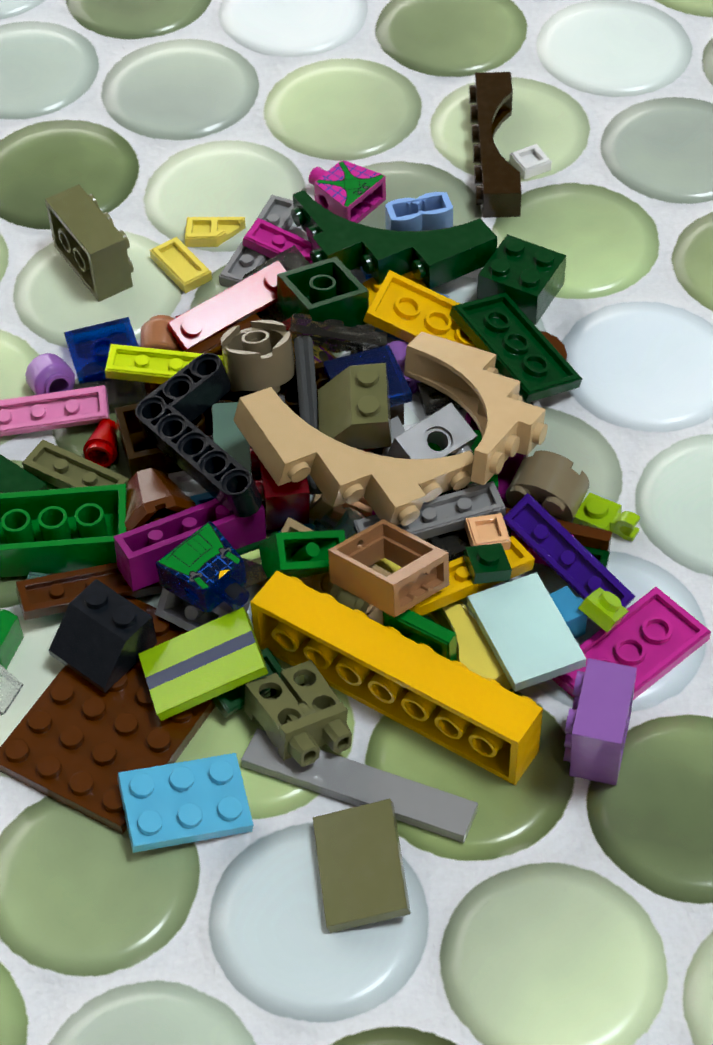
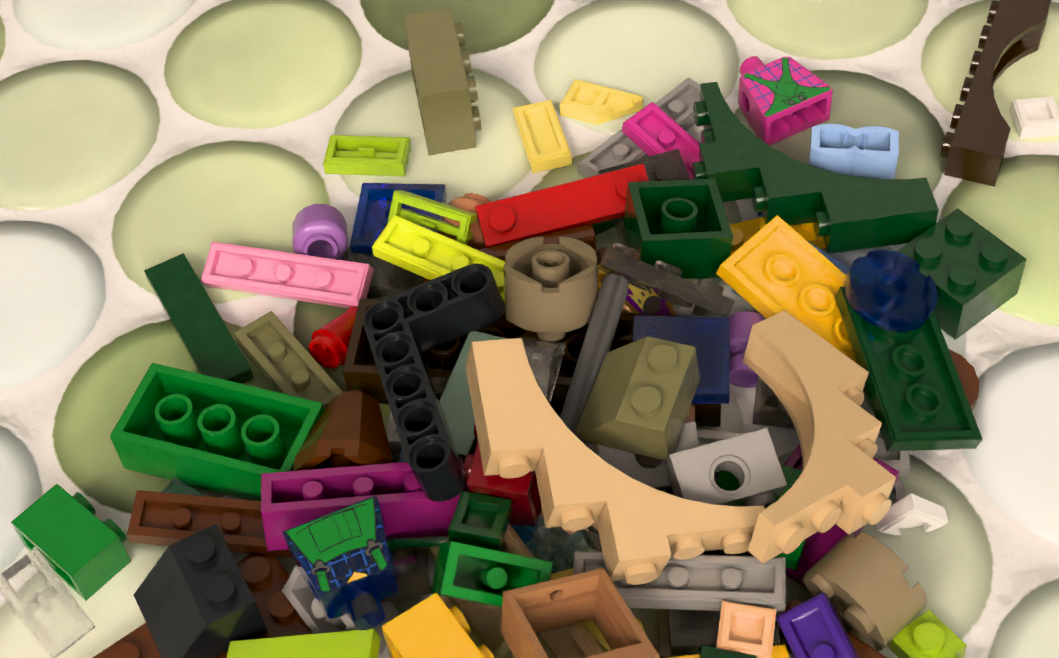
camera: 25 degrees right, 0 degrees up
none -> lime tile [323,135,411,177]
none -> lime tile [387,190,477,245]
none -> dark green plate [448,491,512,551]
none -> clear blue tile [844,249,938,332]
none -> white tile [876,493,948,535]

